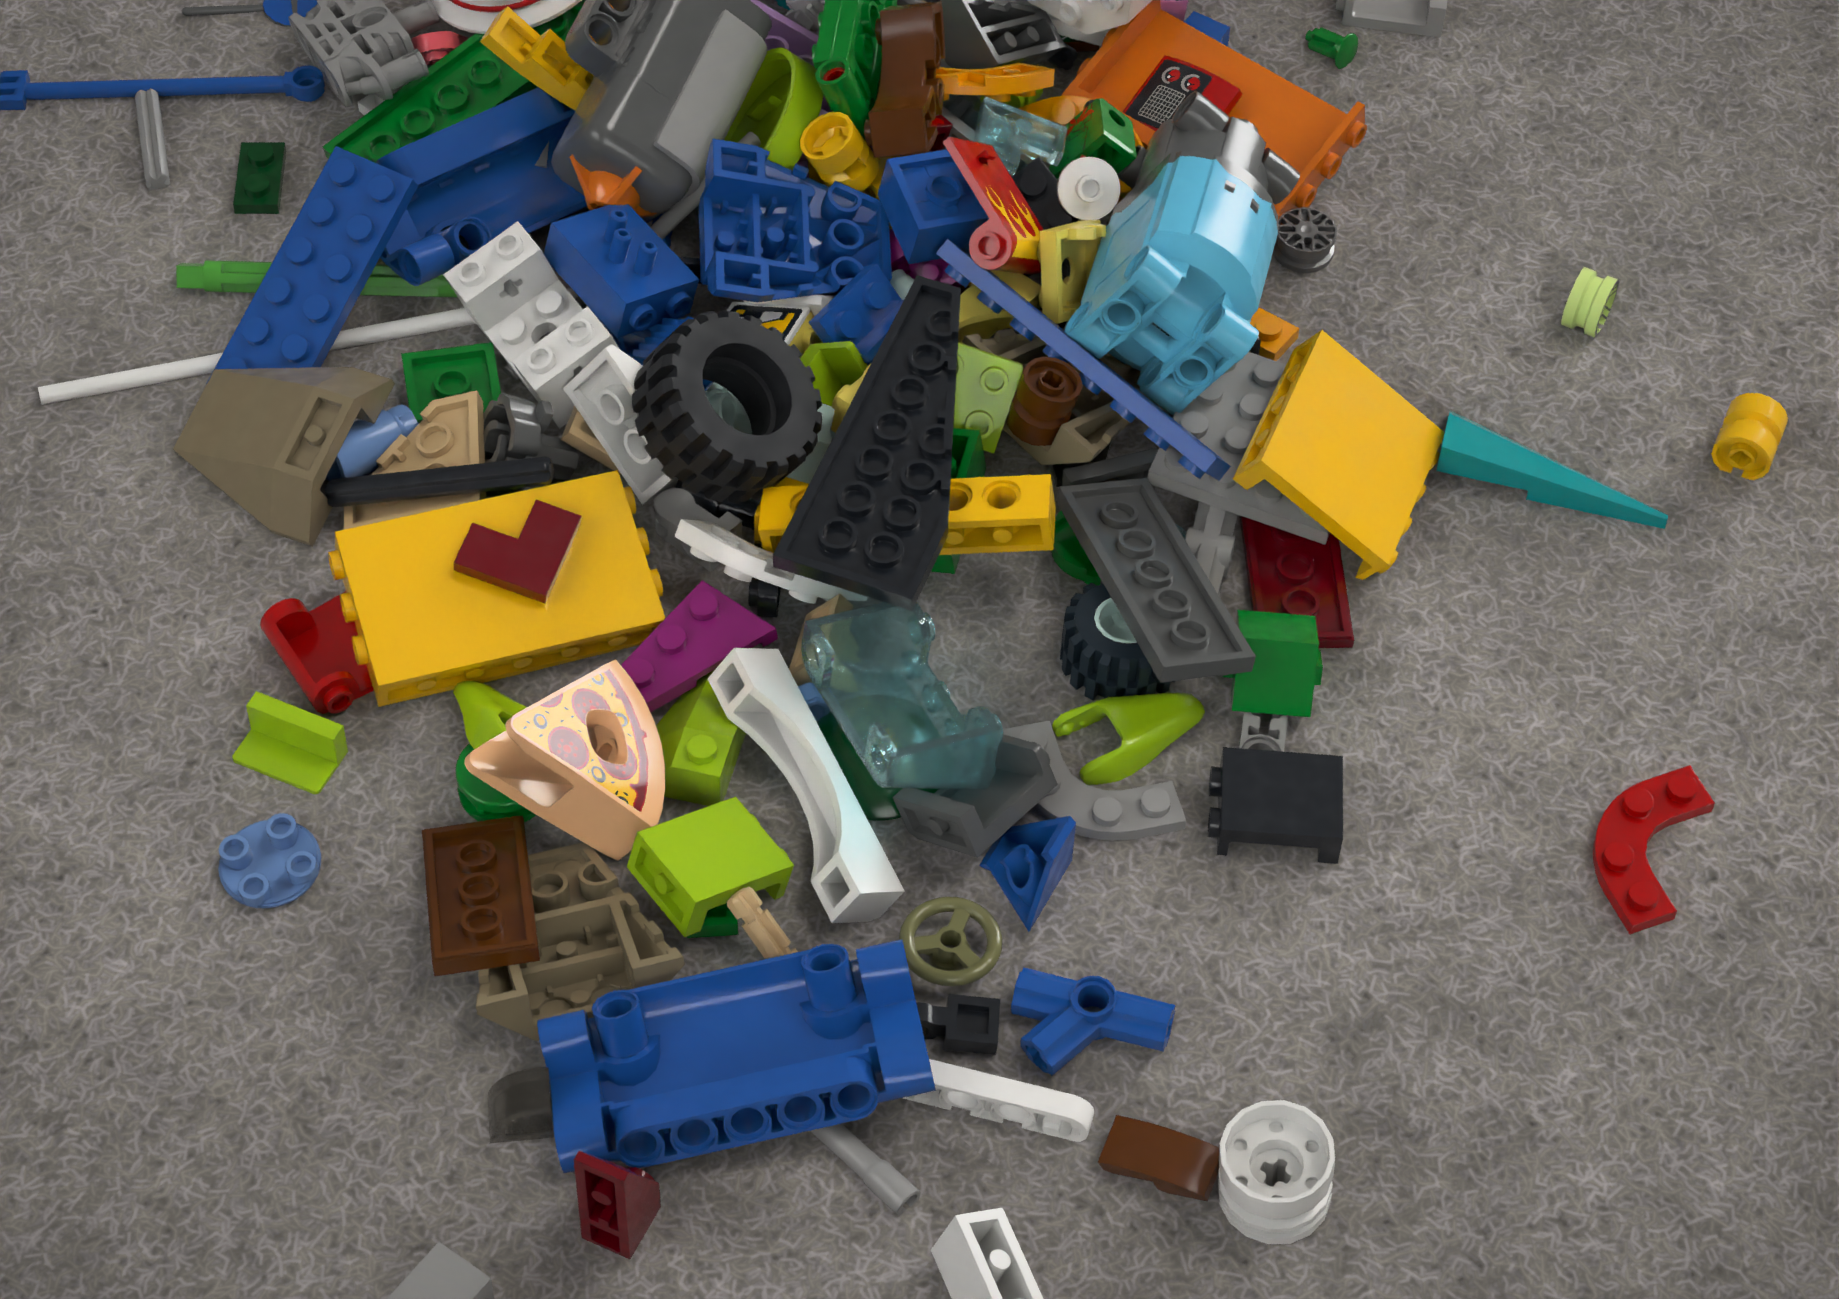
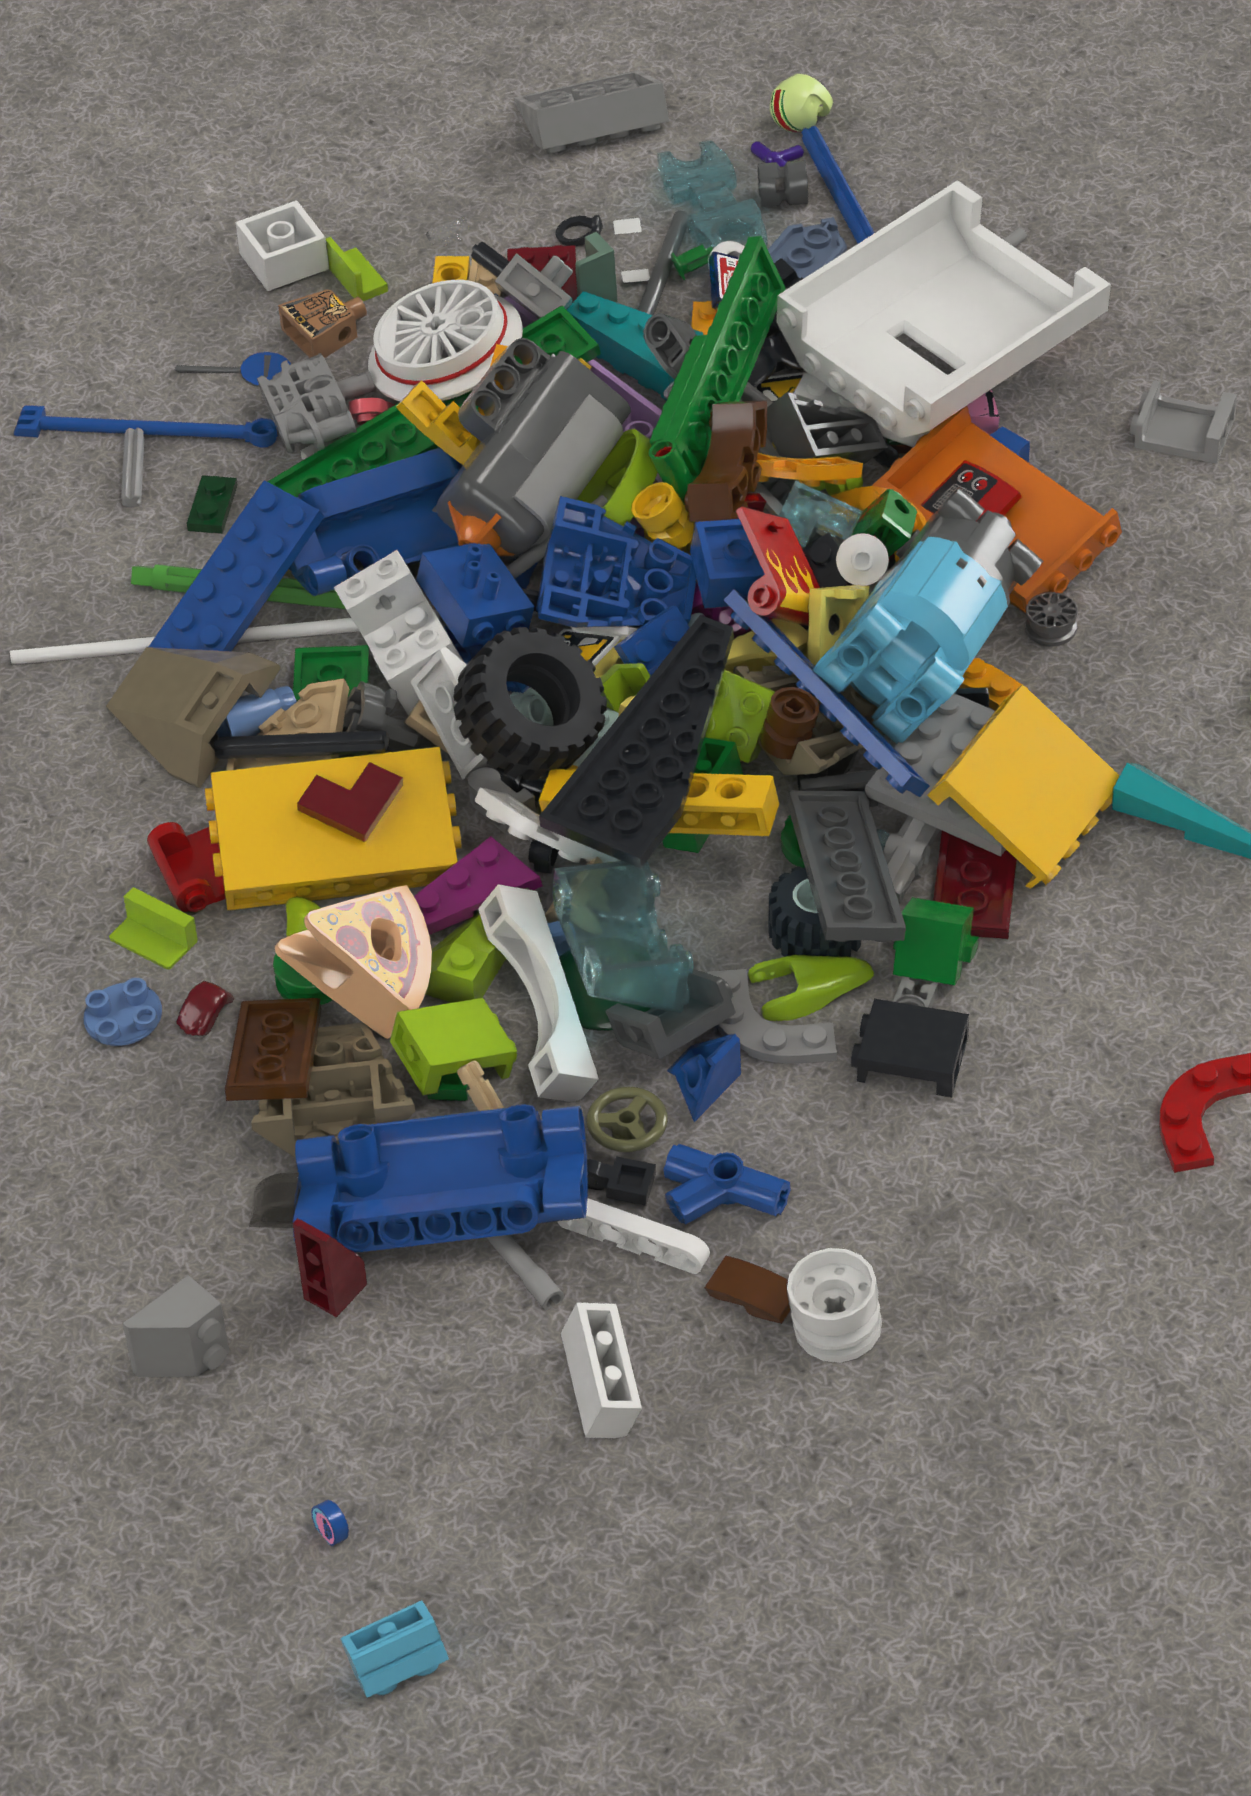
camera: 15 degrees right, 5 degrees down
green piece [1305,27,1358,69] -> none
none -> dark red hair [176,981,234,1036]

